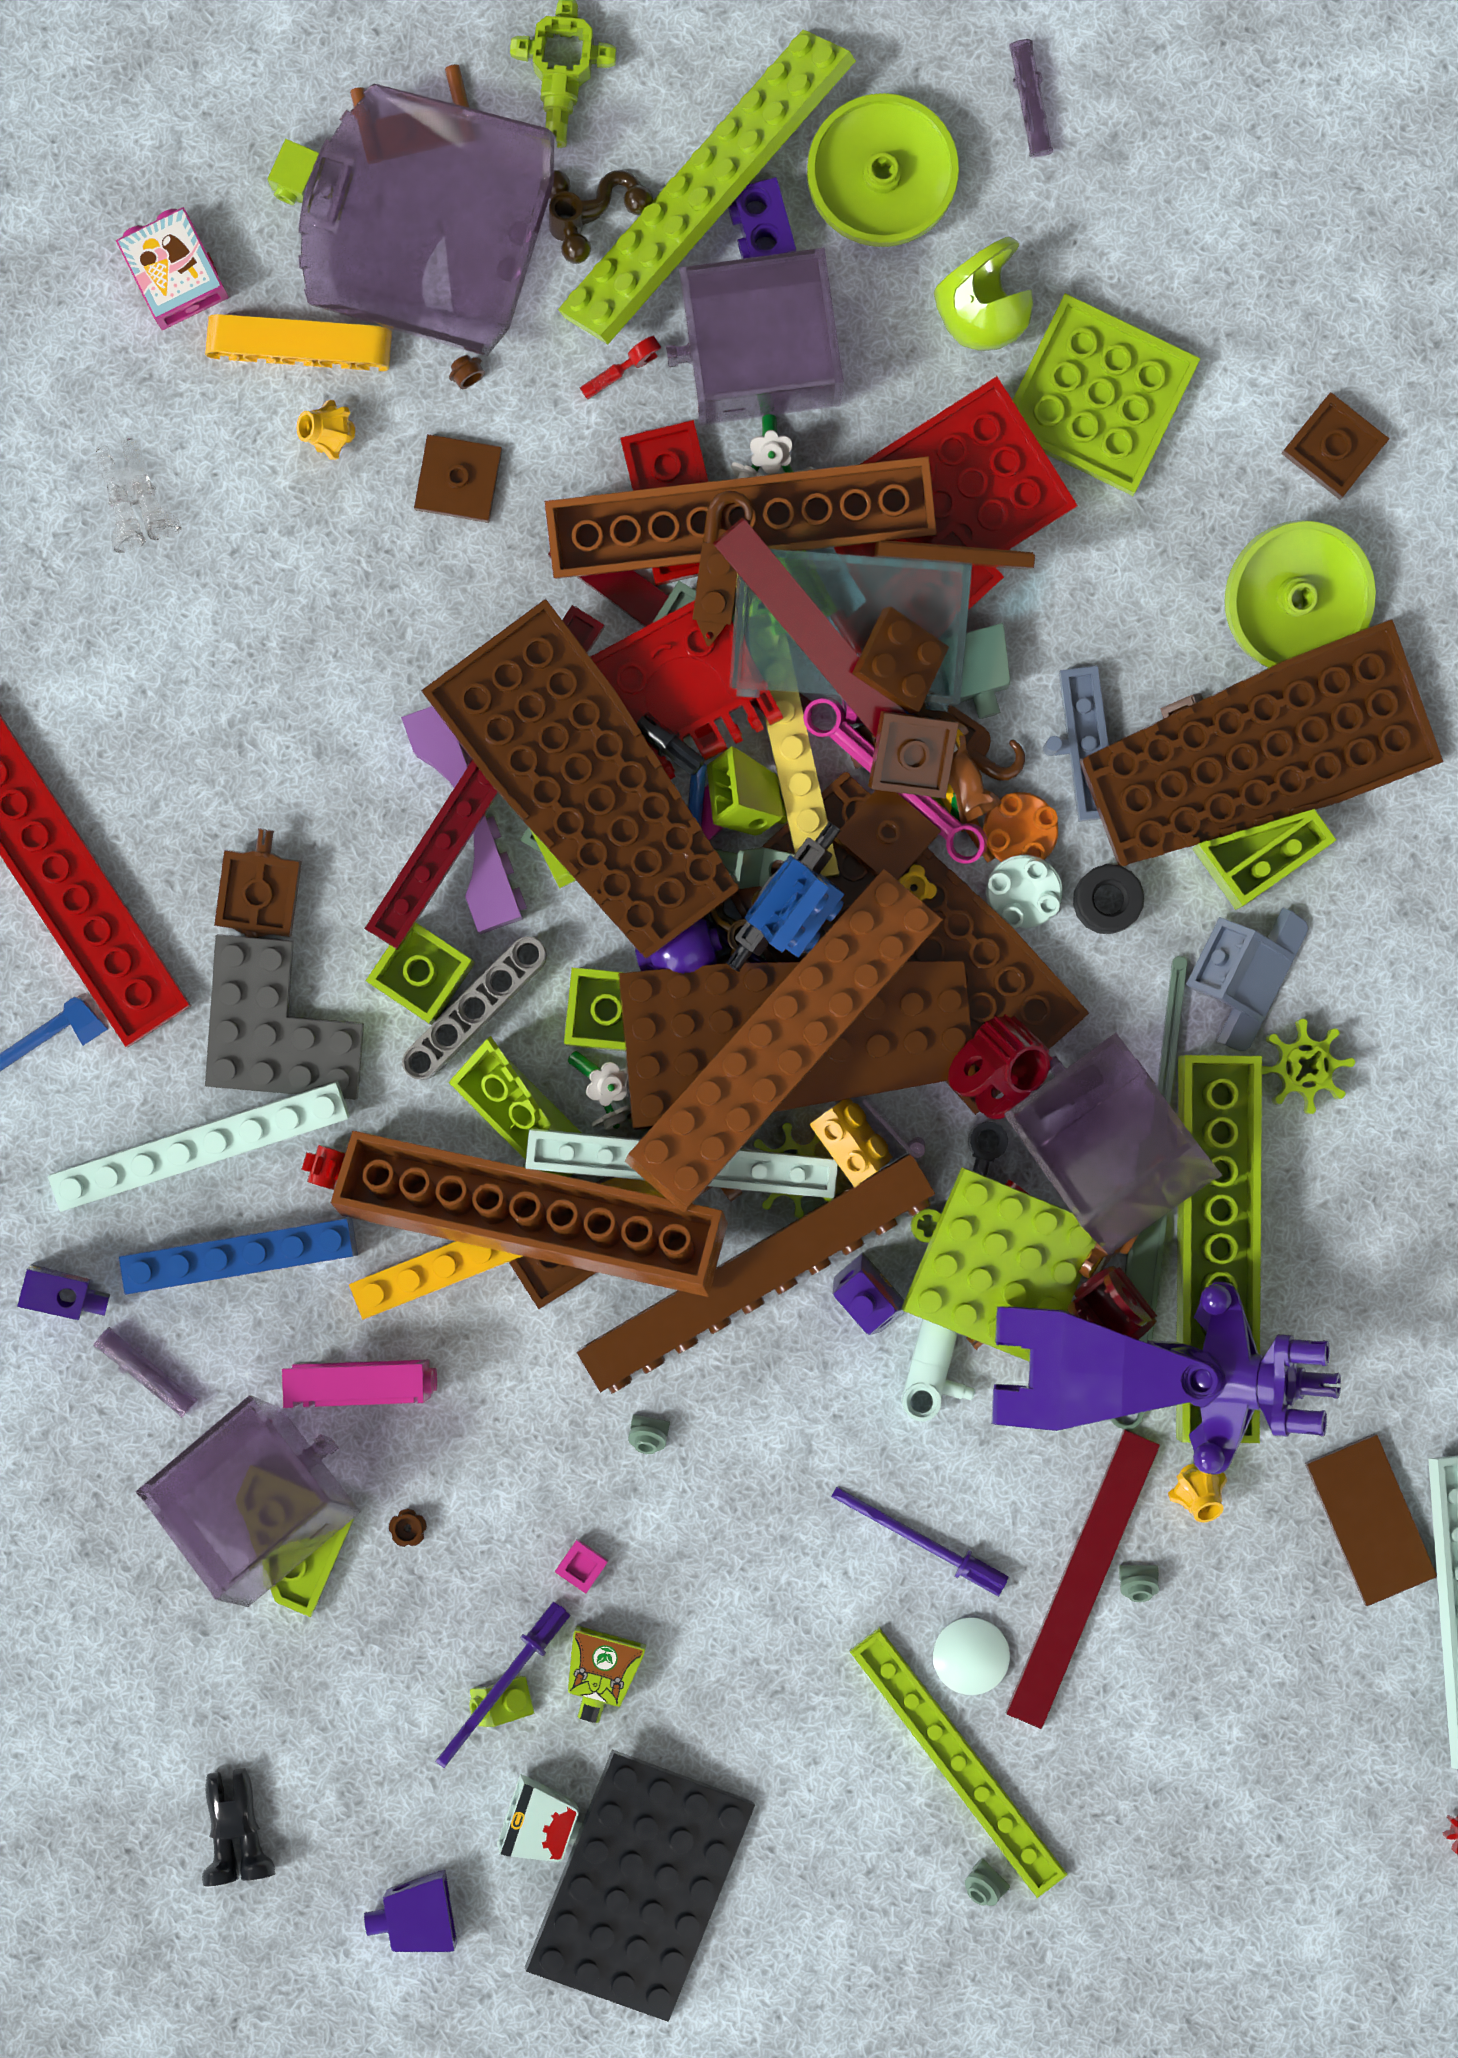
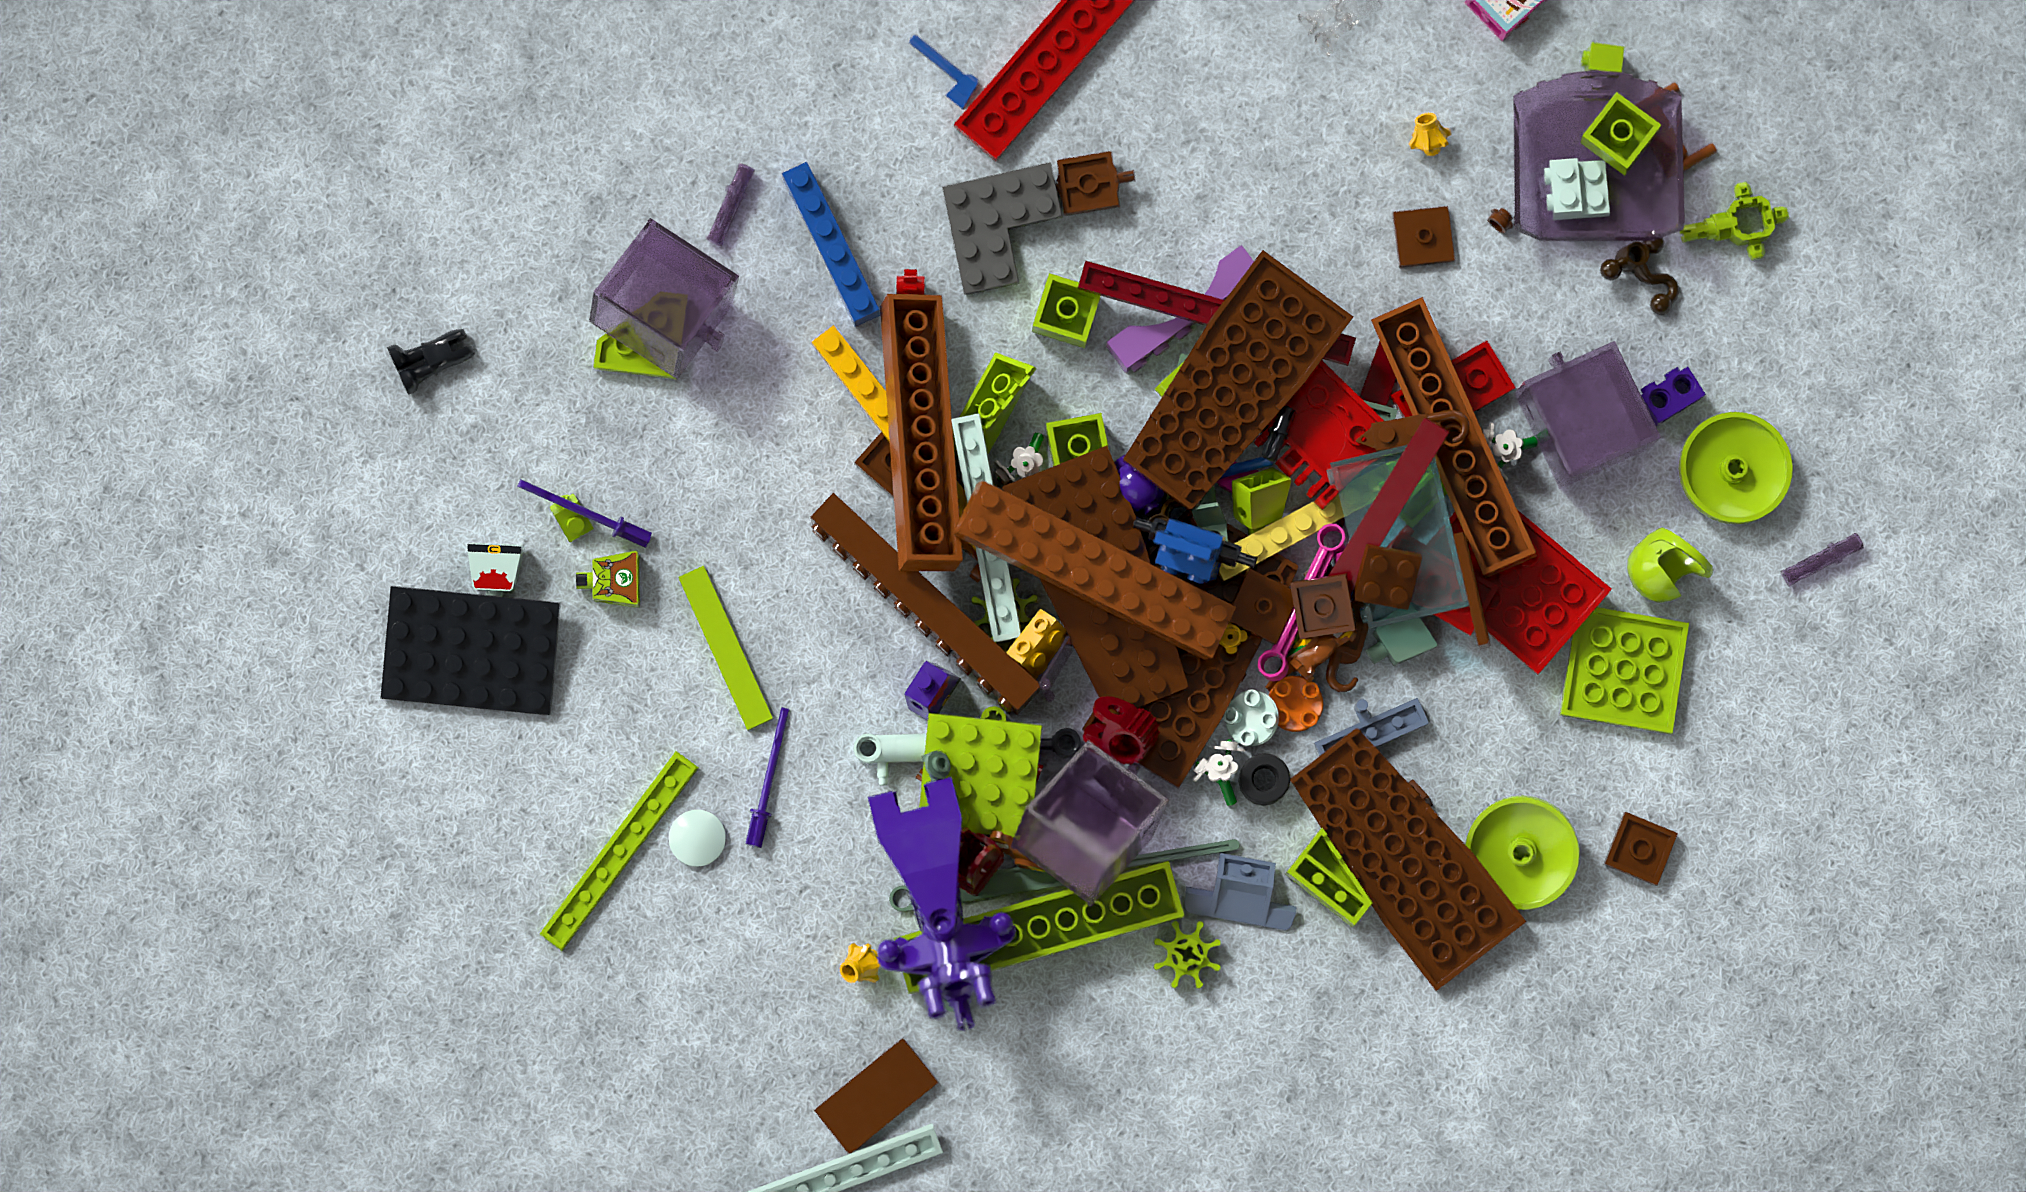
camera: 65 degrees right, 5 degrees down
dark purple torso [17,1264,110,1320] -> none
light aqua plate [47,1081,350,1212] -> none
yellow beam [205,314,392,372] -> none
dark pink door [282,1359,437,1408] -> none
dark purple torso [364,1870,457,1952] -> none
reddish brown plate [389,1509,427,1547] -> none
light grey beam [402,936,547,1080] -> none
dark pink plate [555,1539,608,1594] -> none
lime plate [557,29,856,345] -> none
red piece [579,335,662,400] -> none
sand green plate [628,1414,670,1454] -> none
sand green plate [965,1858,1010,1906] -> none
dark red tile [1005,1429,1160,1729] -> none
sand green plate [1119,1565,1159,1602] -> none
none -> lime tile [678,565,773,731]
none -> sand green plate [921,751,950,781]
none -> white plant [1193,739,1245,806]
none -> light aqua plate [1544,158,1610,220]
none -> lime brick [1581,92,1661,176]

